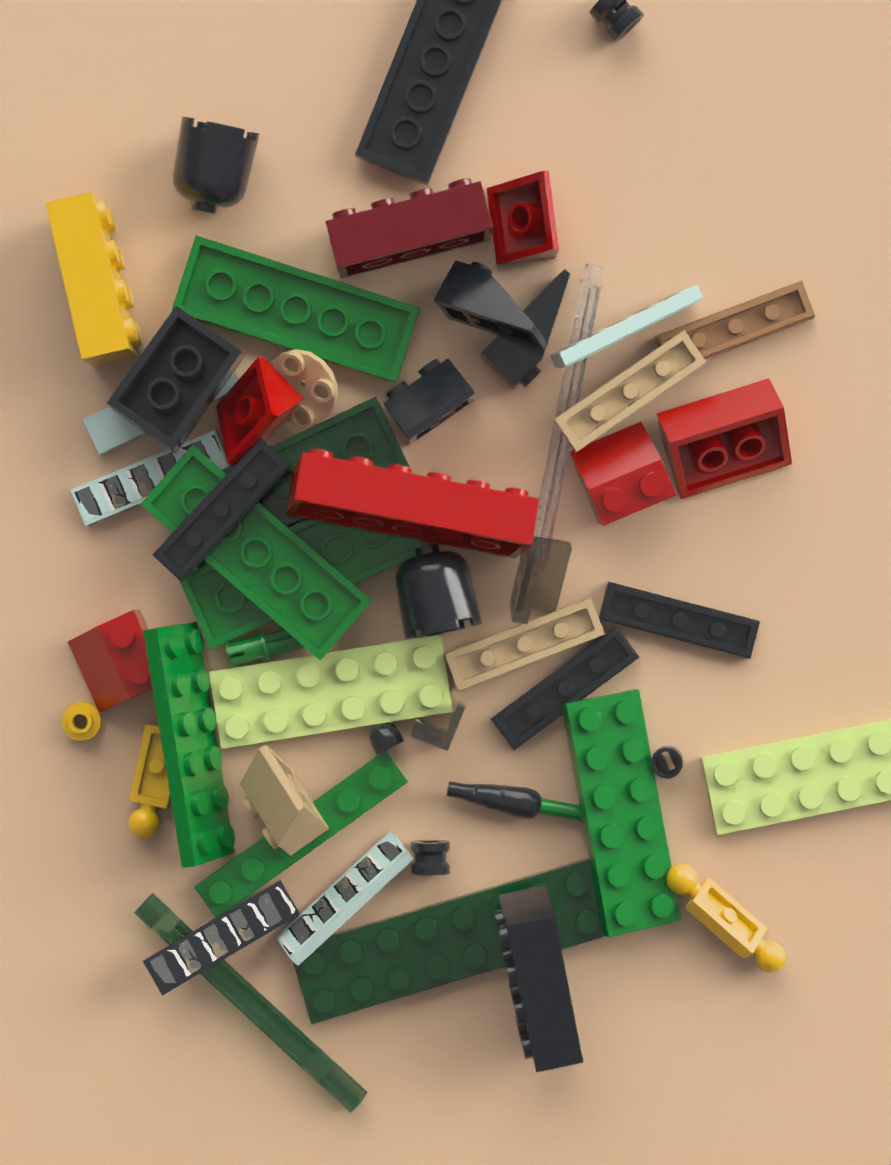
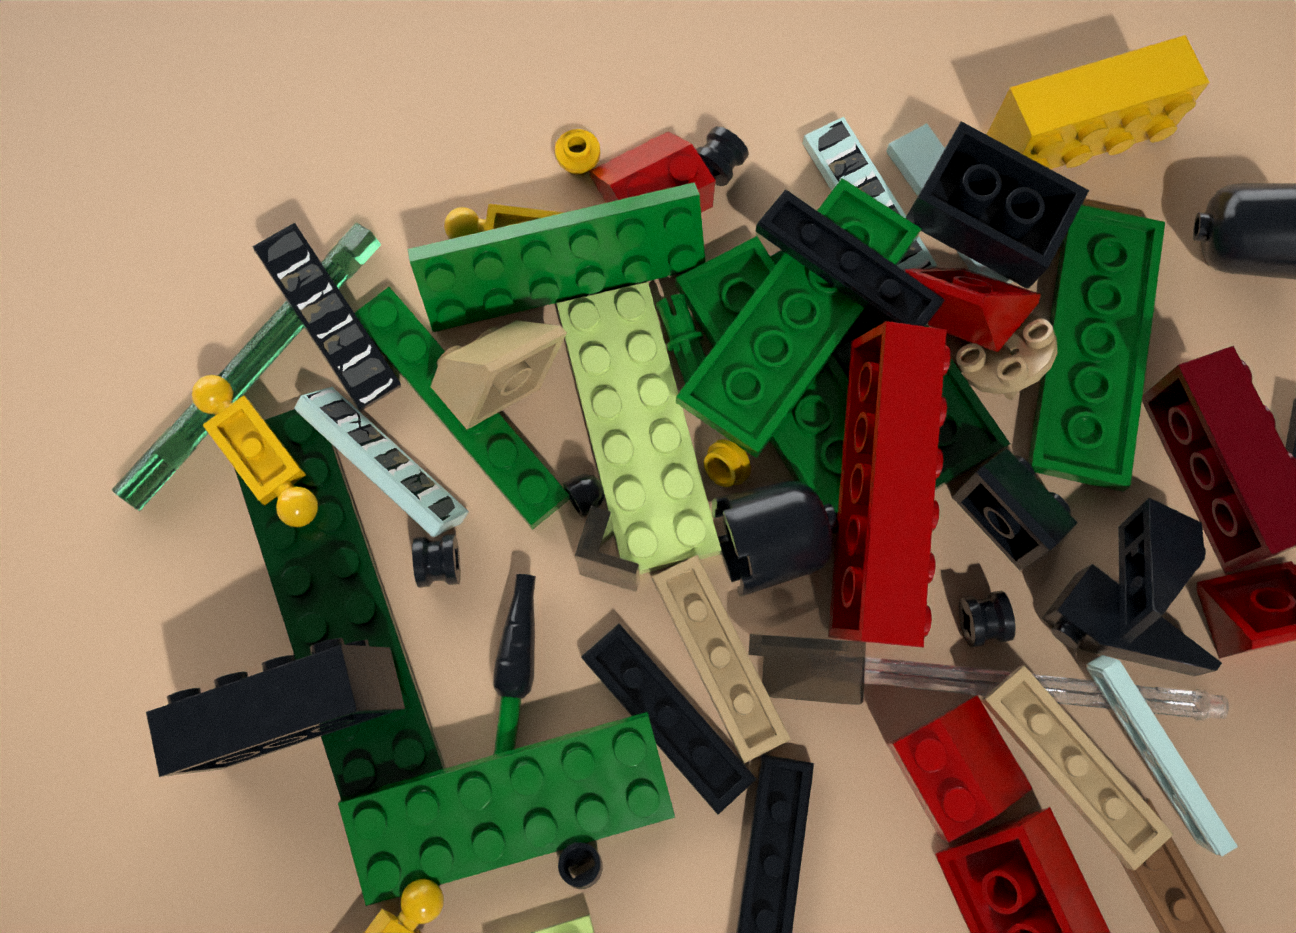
camera: 80 degrees right, 15 degrees down
none -> yellow plate [192,375,318,527]
none -> black wheel [696,126,749,186]
none -> yellow plate [704,439,751,487]
none -> black wheel [959,590,1016,648]

